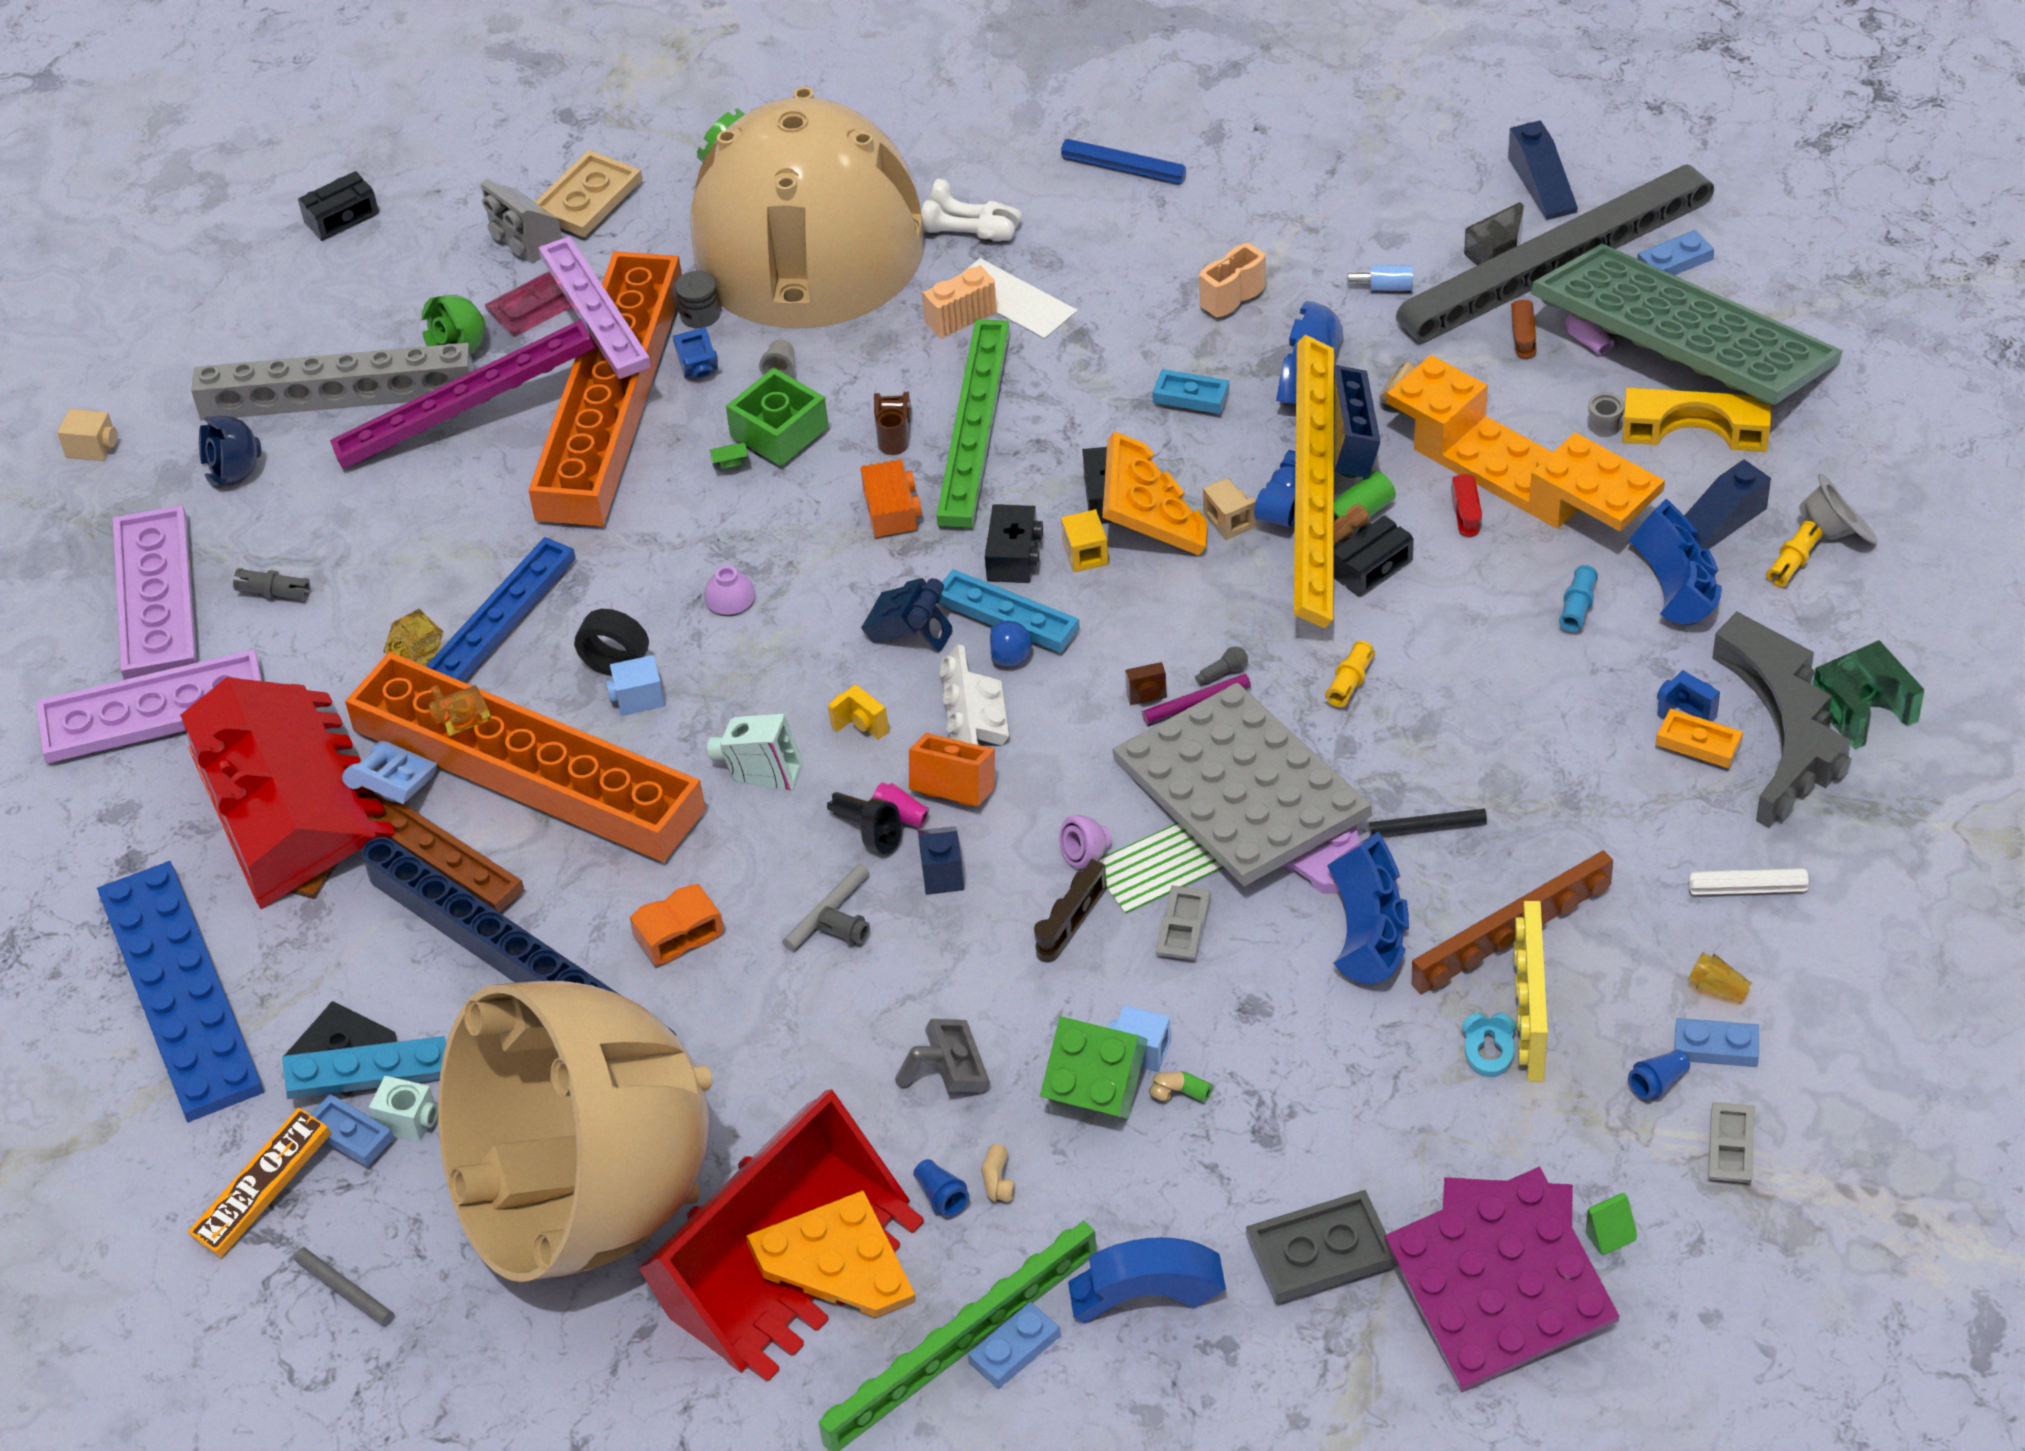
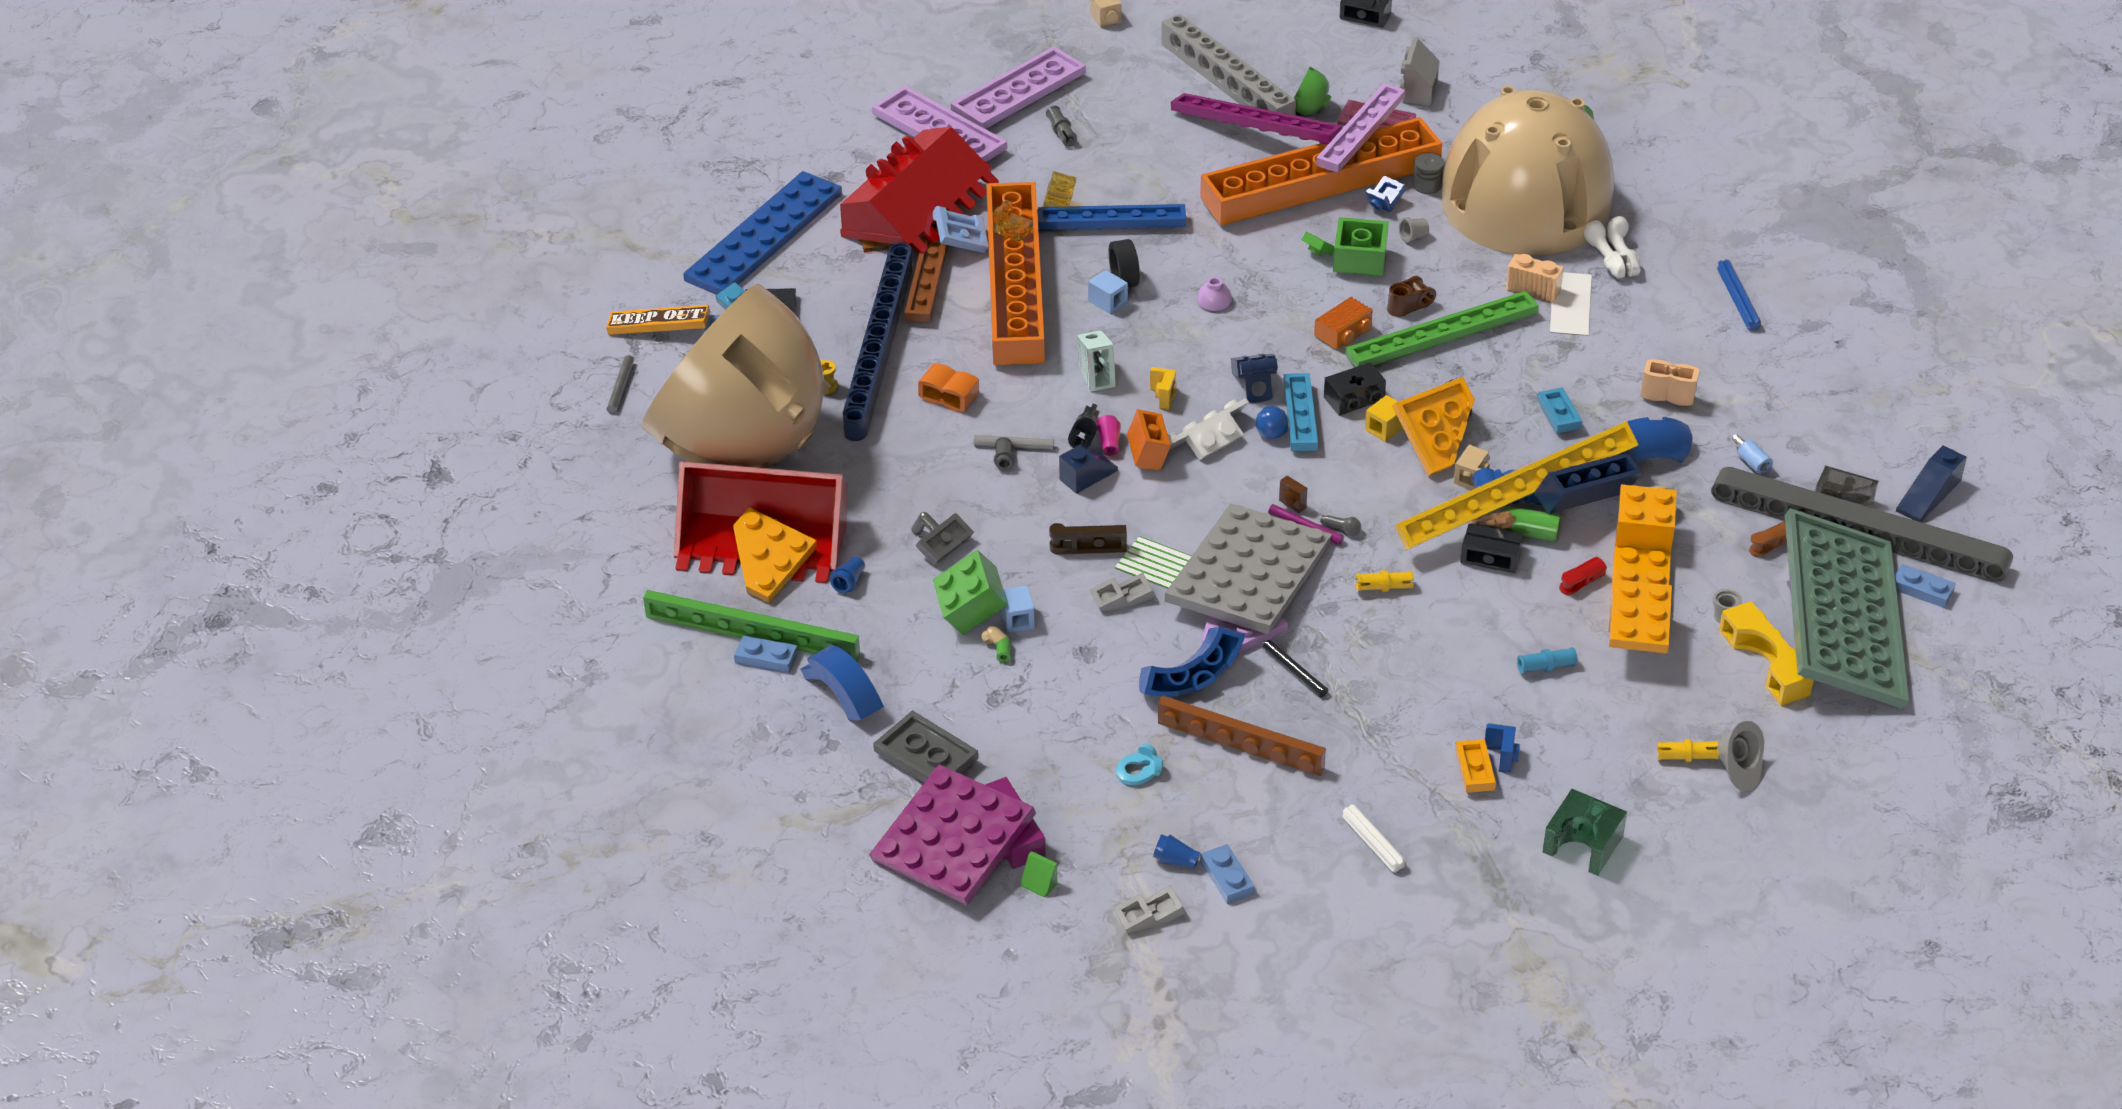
camera: 55 degrees right, 5 degrees down
dark blue cylinder [198,416,261,486] -> none
tan plate [535,150,643,238] -> none
tan arm [981,1144,1015,1203] -> none
lavender brick [1059,815,1111,869] -> none
light yellow plate [1513,901,1548,1081] -> none
blue brick [1628,499,1722,624] -> none
dark blue slope [1684,459,1771,549] -> none
clear yellow cone [1688,952,1752,1004] -> none
dark grey arch [1712,611,1852,828] -> none

